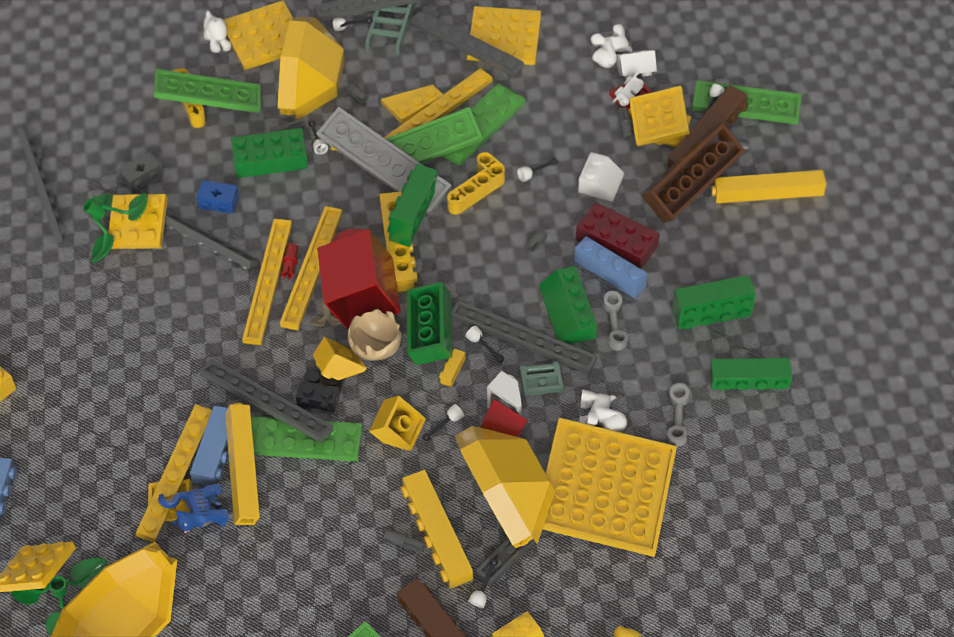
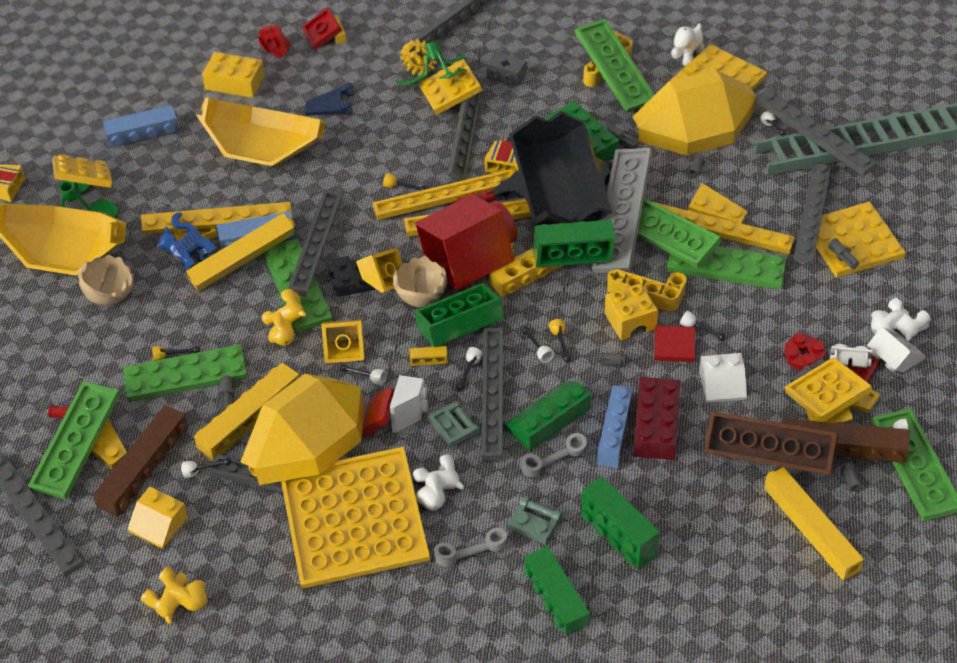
camera: 65 degrees right, 5 degrees down
blue brick [196,180,240,214] -> none
none -> tan piece [78,255,134,306]
none -> bright green plate [123,344,248,402]
none -> hinge [152,346,201,361]
none -> yellow panel [196,98,326,166]
none -> yellow animal [261,289,306,346]
none -> dark blue flag [305,83,354,116]
none -> hinge [383,173,427,191]
none -> yellow gear [400,39,437,76]
none -> yellow torso [485,137,519,173]
none -> black cylinder [493,111,612,226]
none -> sand green plate [507,495,563,545]
none -> white hinge [522,327,555,363]
none -> hinge [549,319,571,362]
none -> yellow piece [605,283,658,341]
none -> red tile [654,325,695,362]
none -> red plate [784,333,825,371]
none -> dark grey axle [828,238,859,269]

